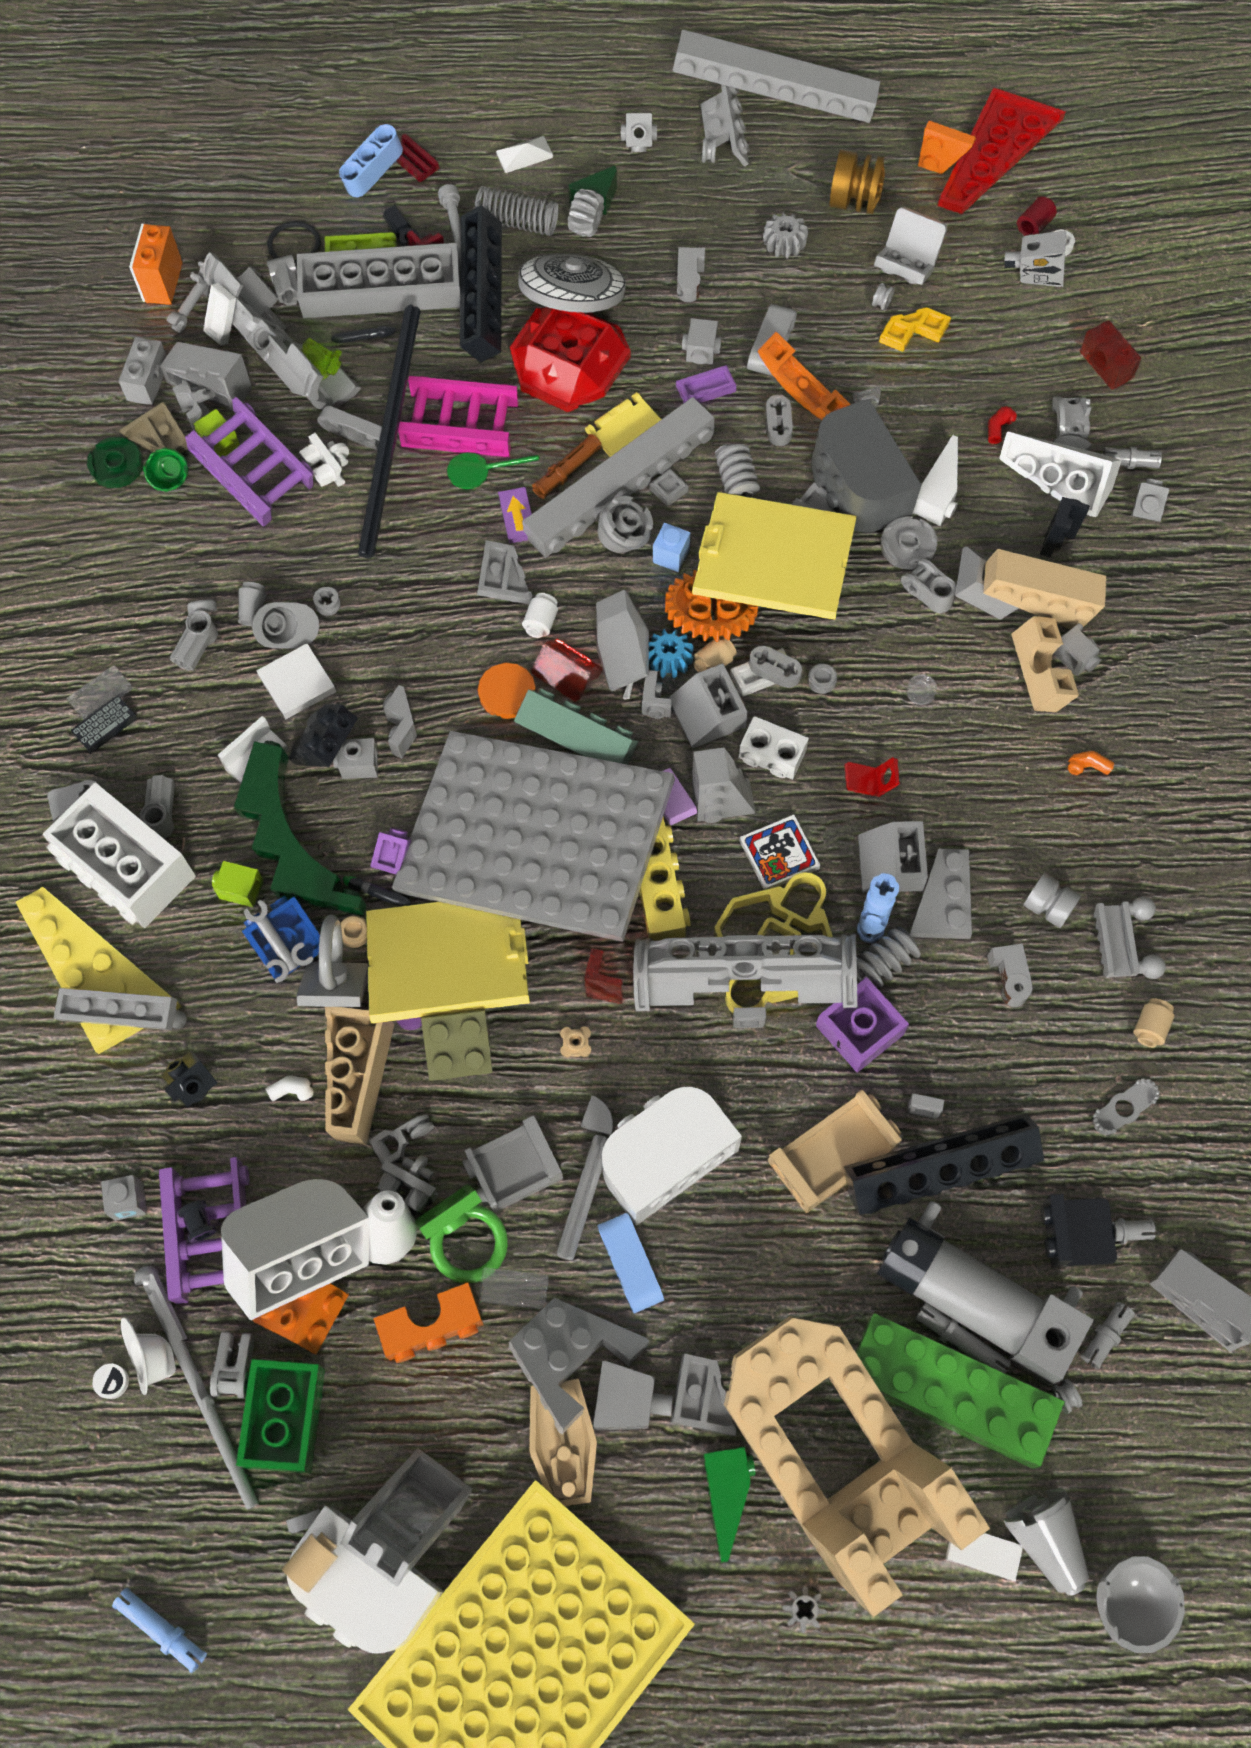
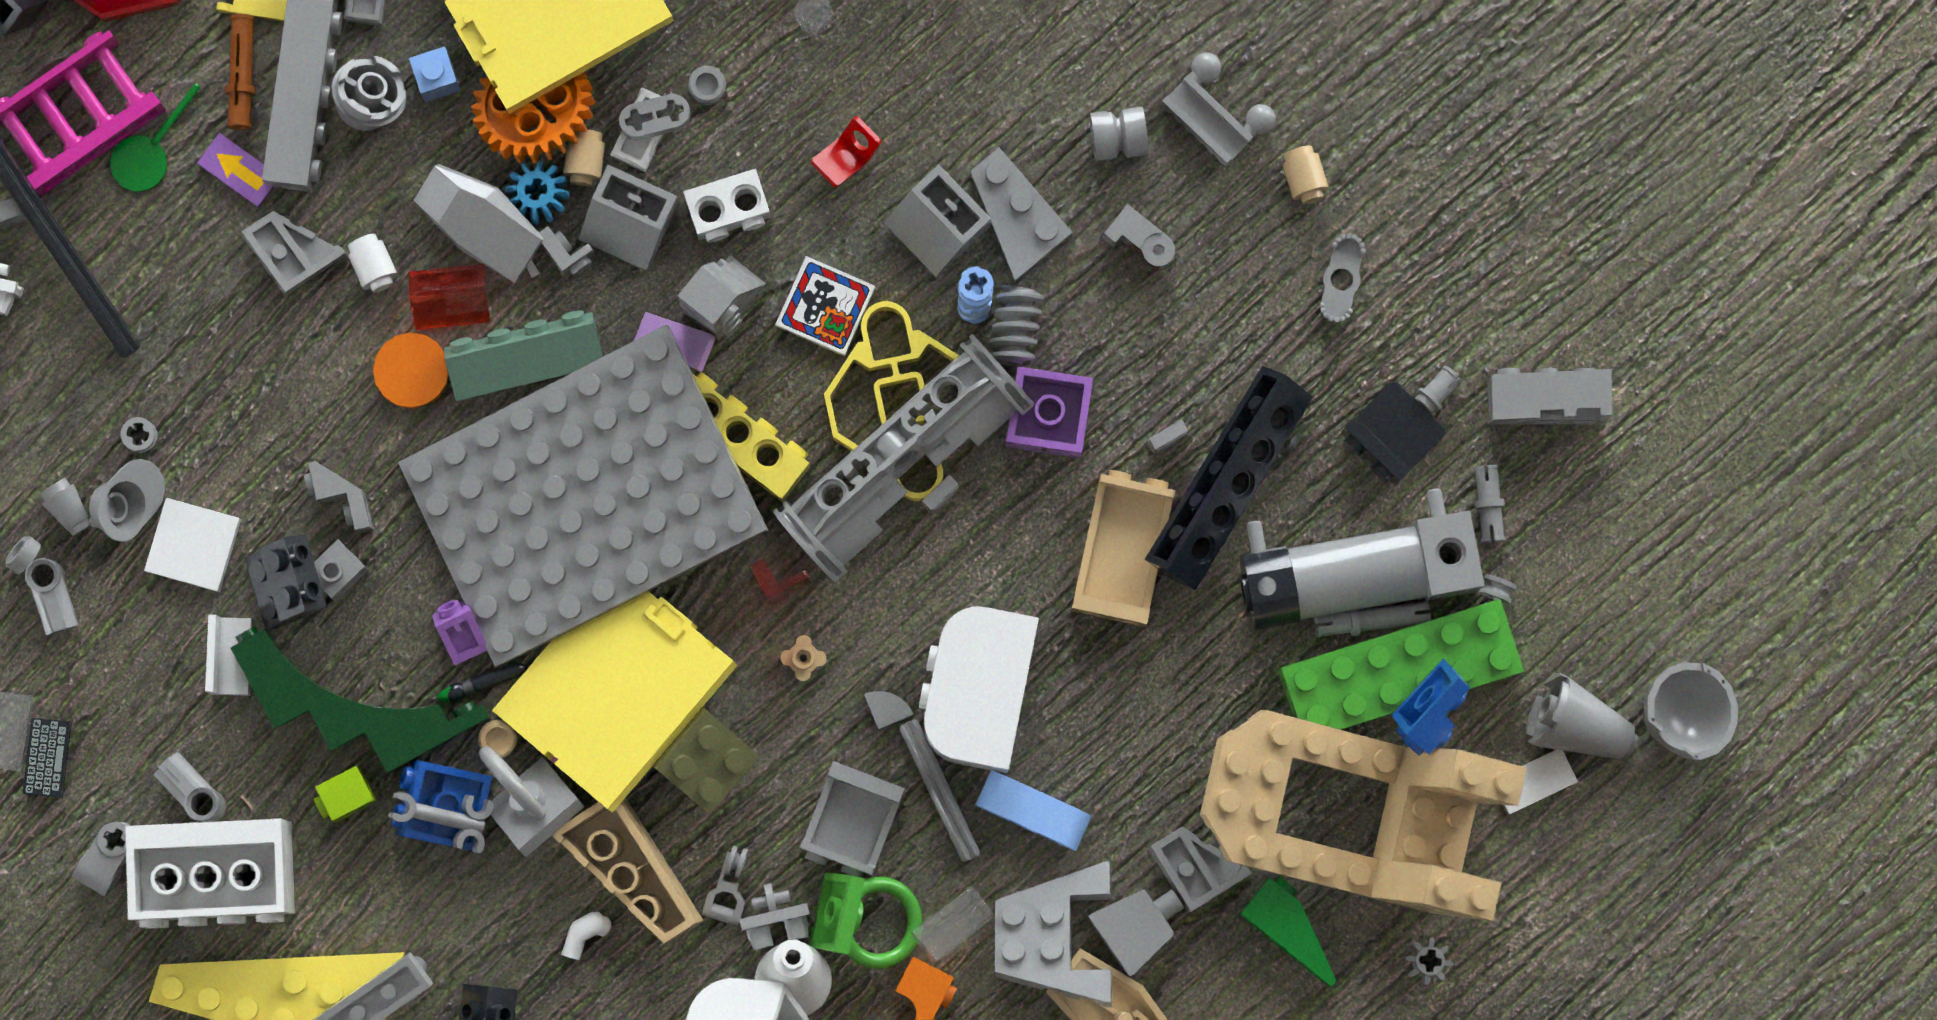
camera: 50 degrees left, 15 degrees up
none -> blue plate [1391,659,1470,756]

